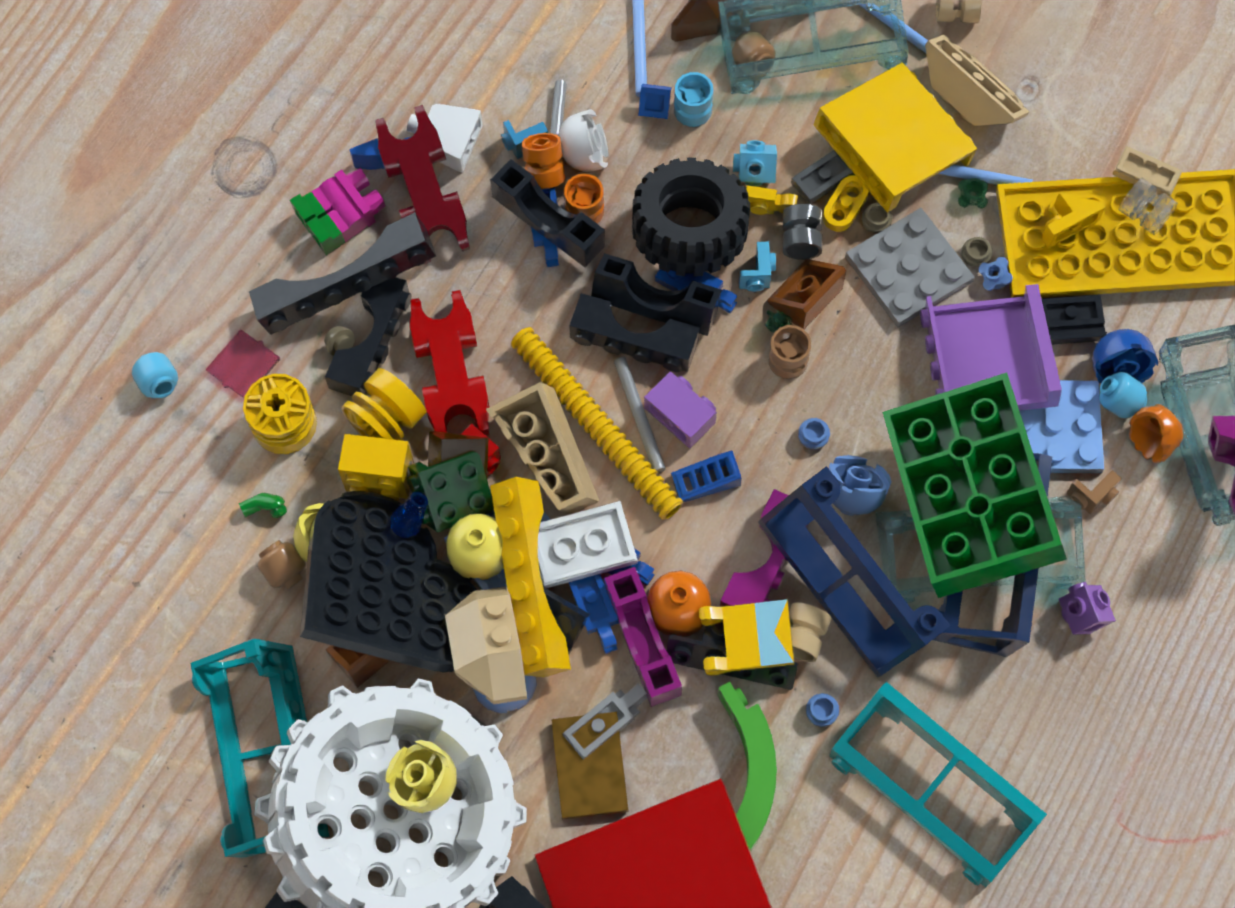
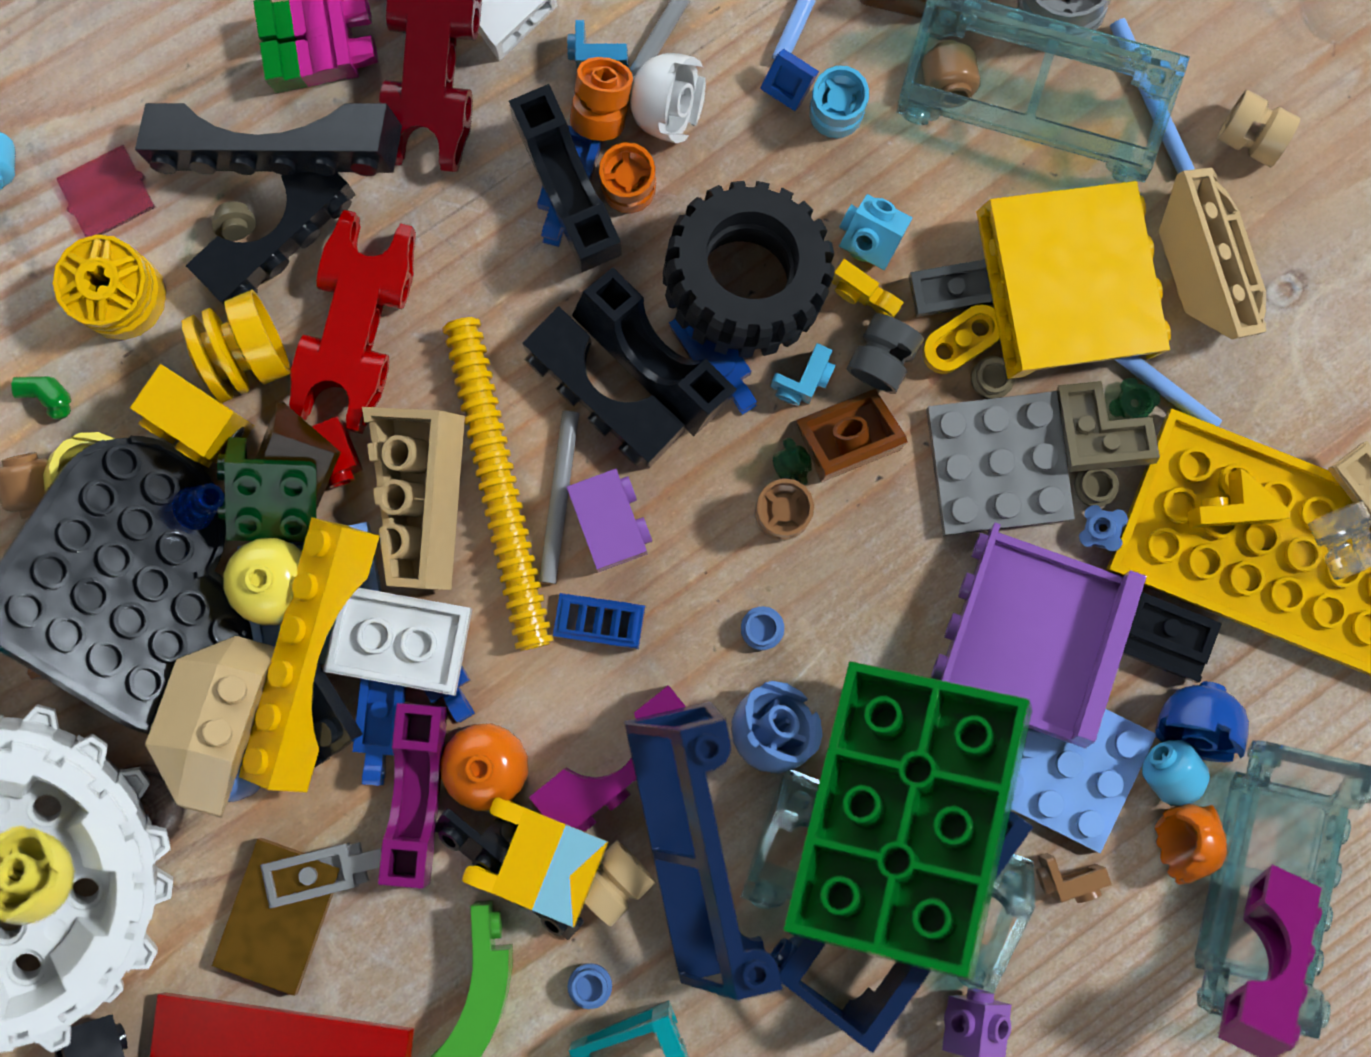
camera: 25 degrees right, 15 degrees up
none -> dark tan plate [1057,381,1160,472]

